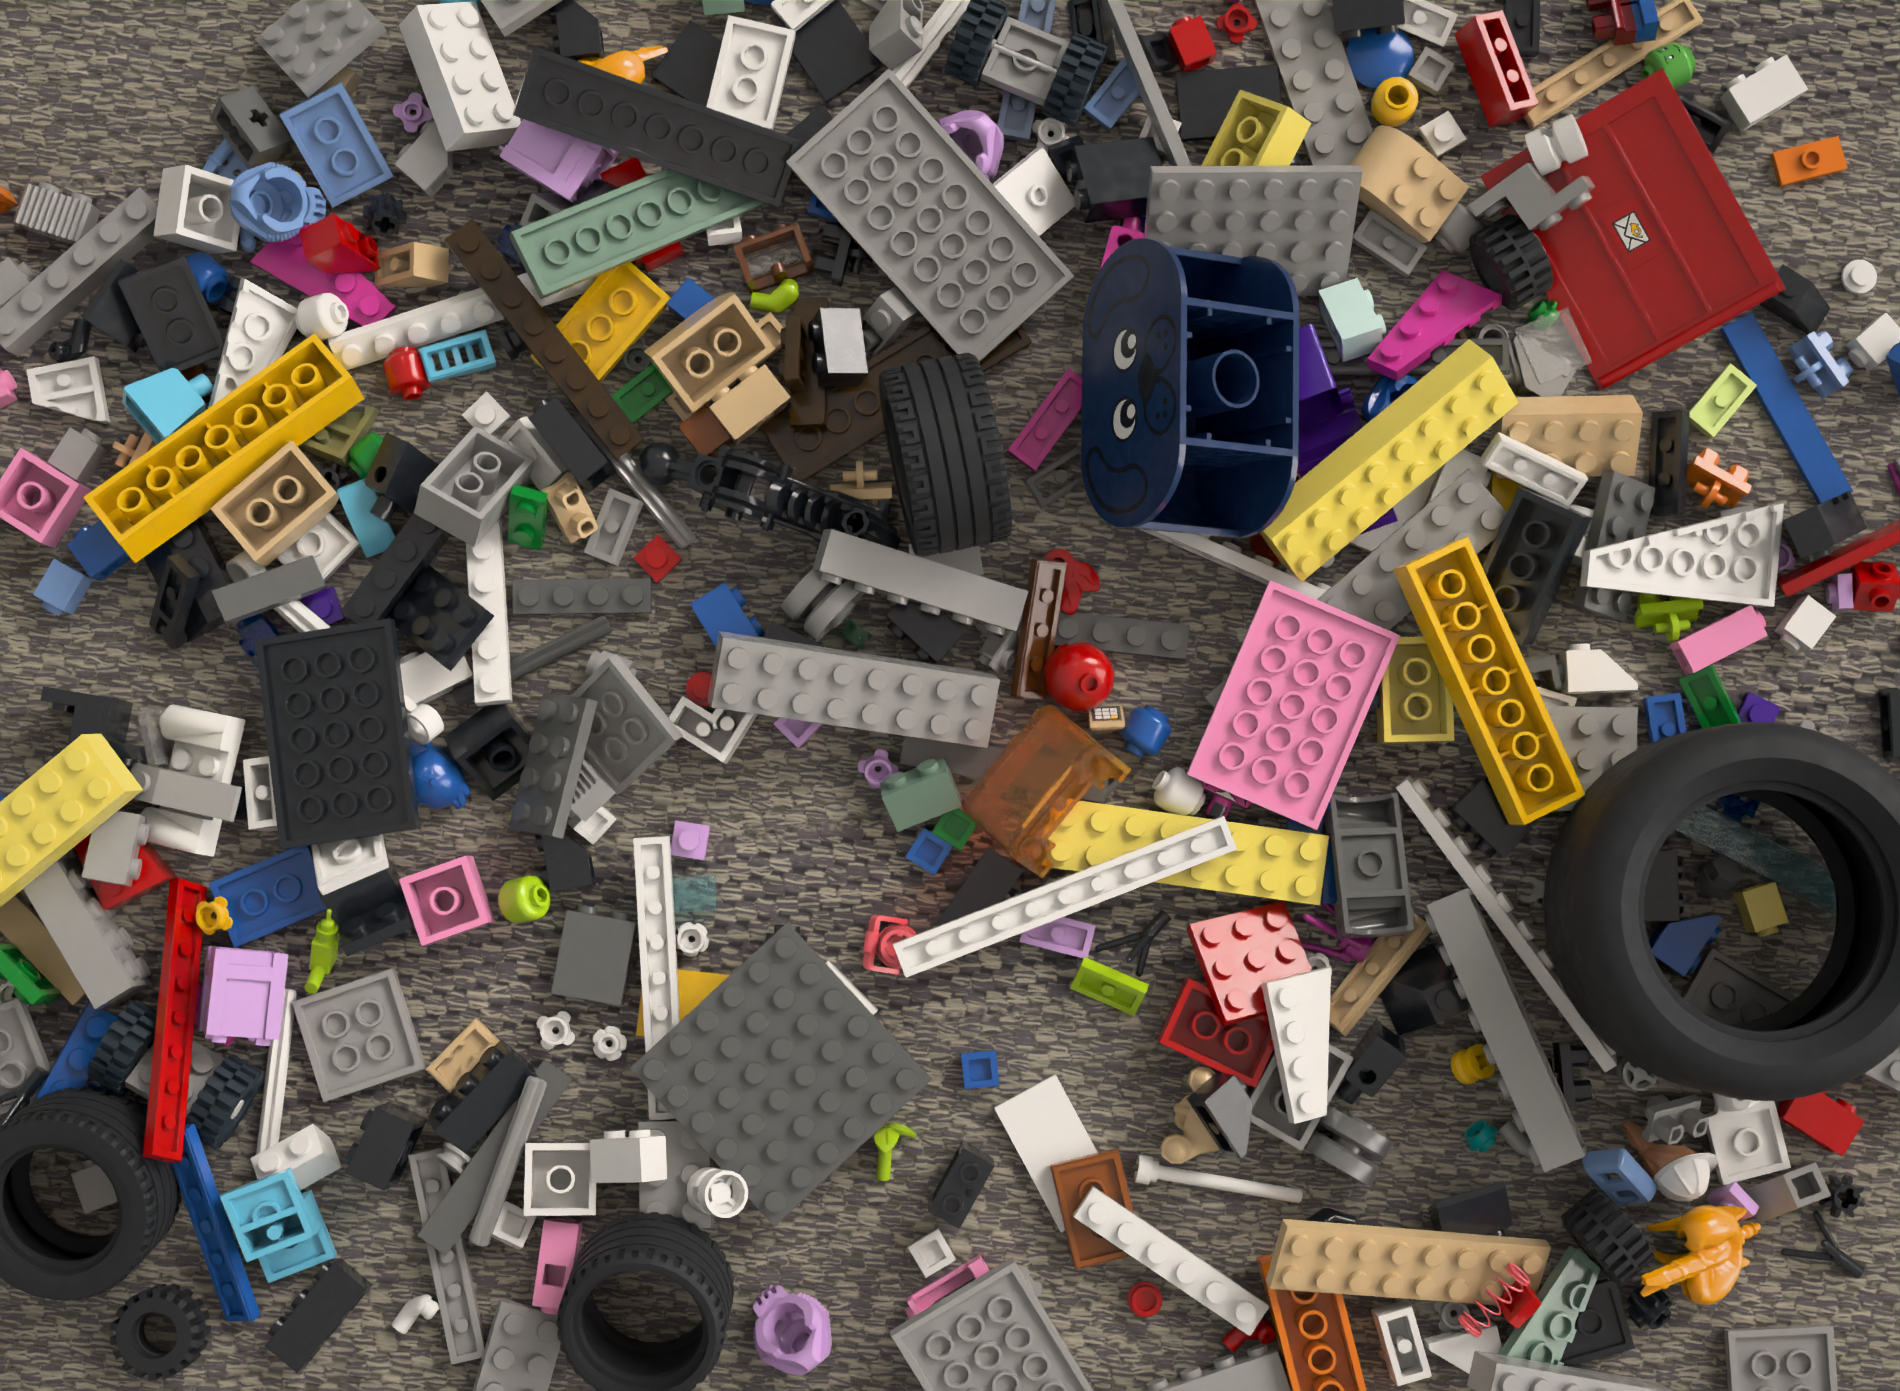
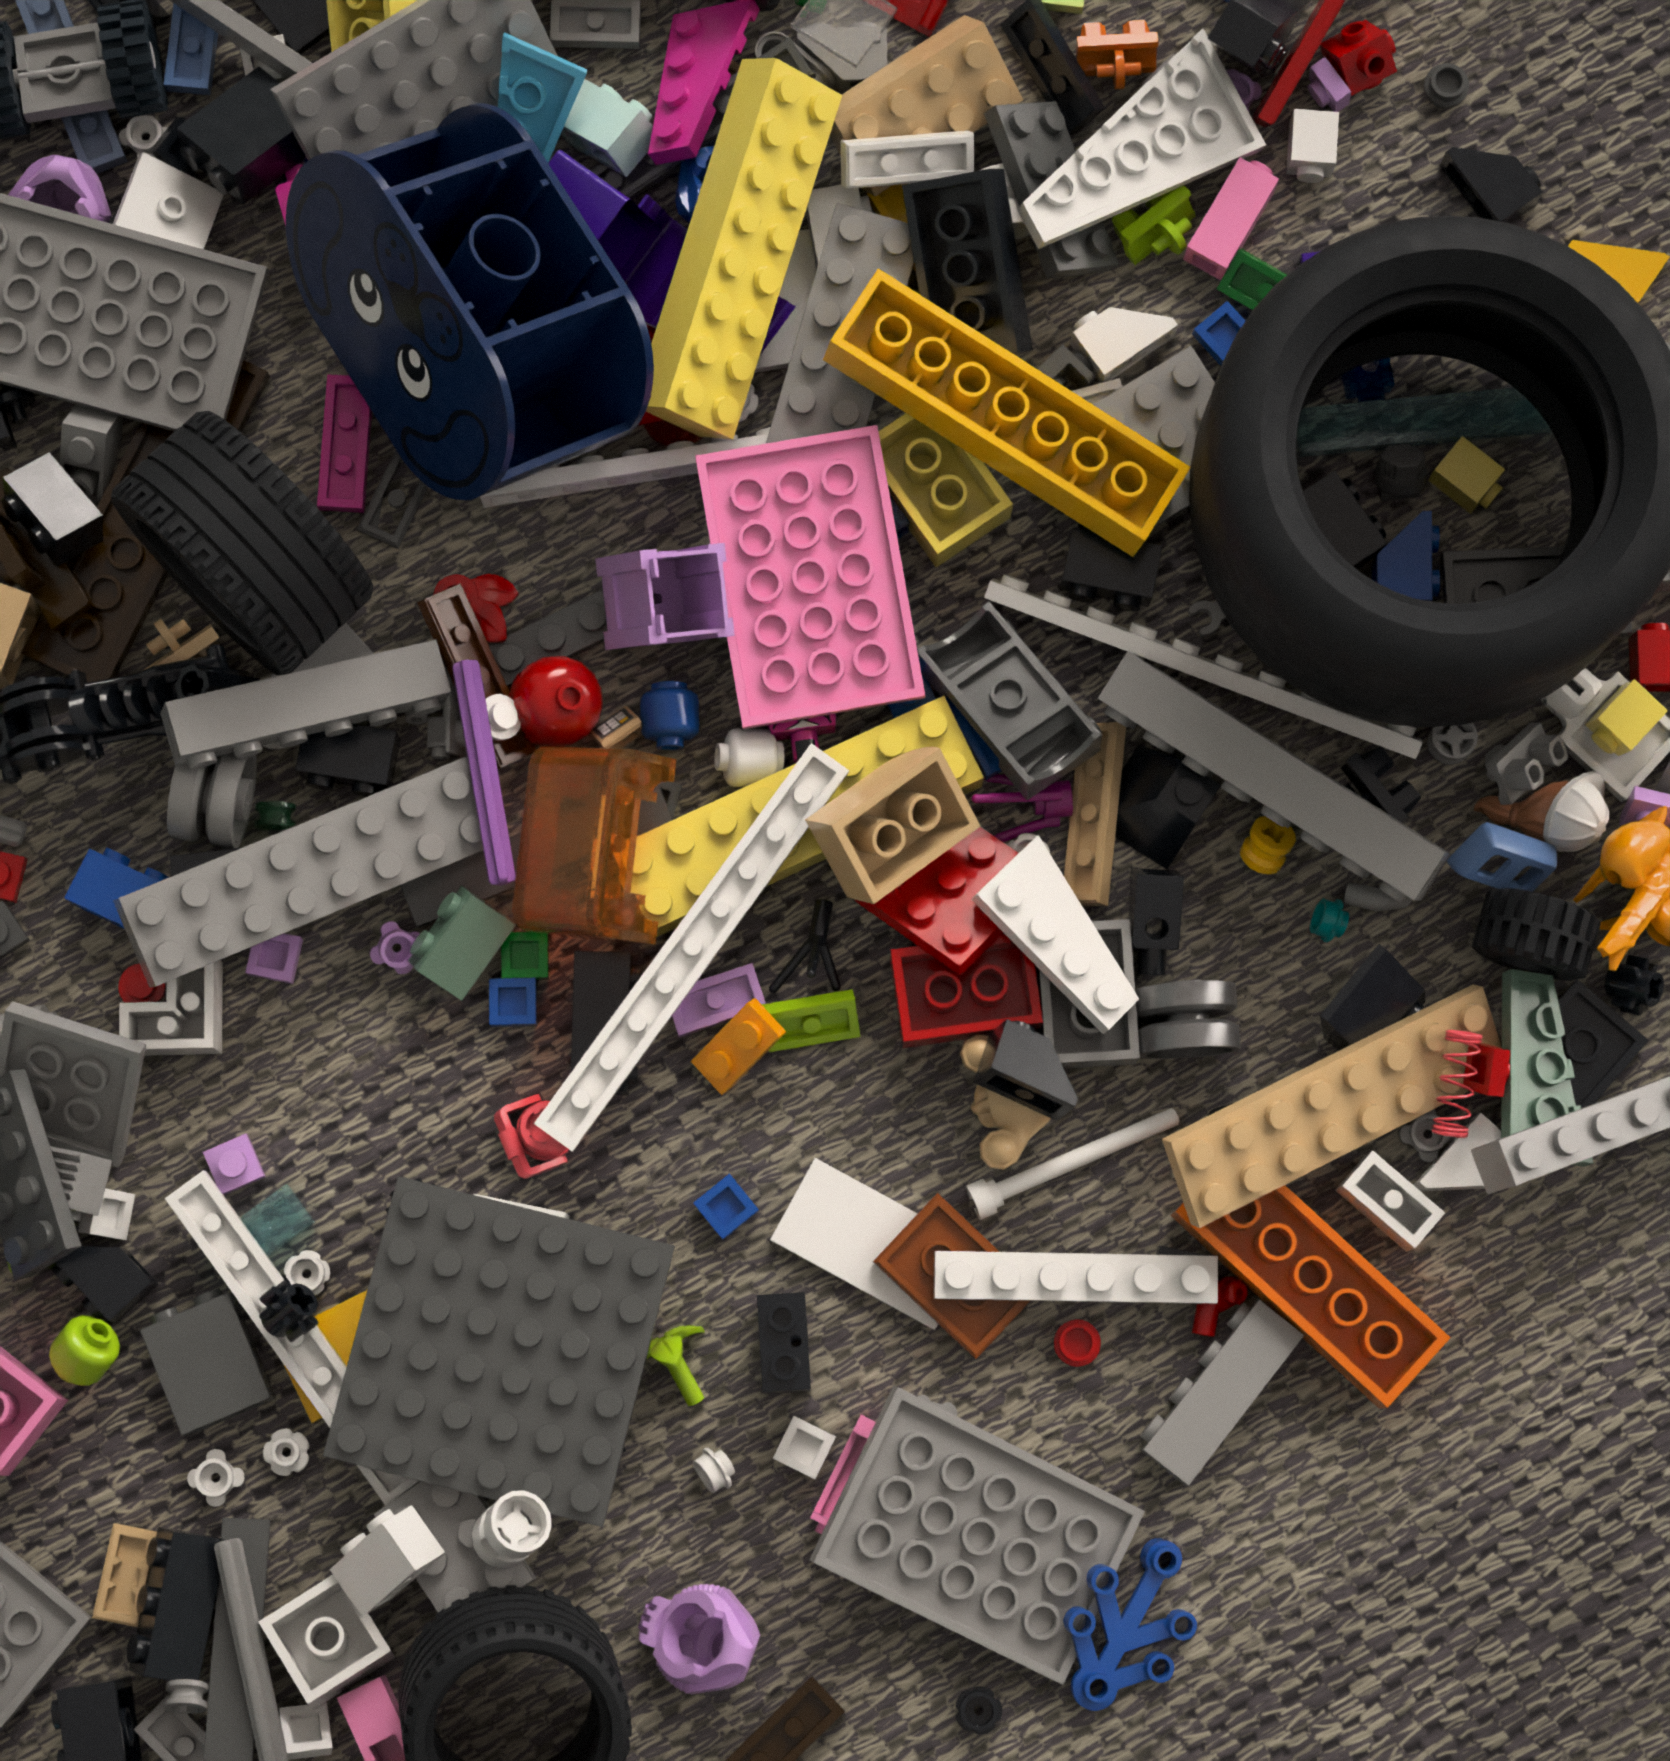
camera: 30 degrees left, 5 degrees down
none -> black gear [259,1279,319,1342]
none -> medium lavender axle [452,659,516,886]
none -> white plate [486,694,521,741]
none -> medium azure wing [498,32,587,163]
none -> lavender container [595,543,735,650]
none -> light orange plate [690,998,786,1095]
none -> white plate [693,1448,735,1493]
none -> tan brick [805,747,980,904]
none -> light yellow brick [1585,679,1668,756]

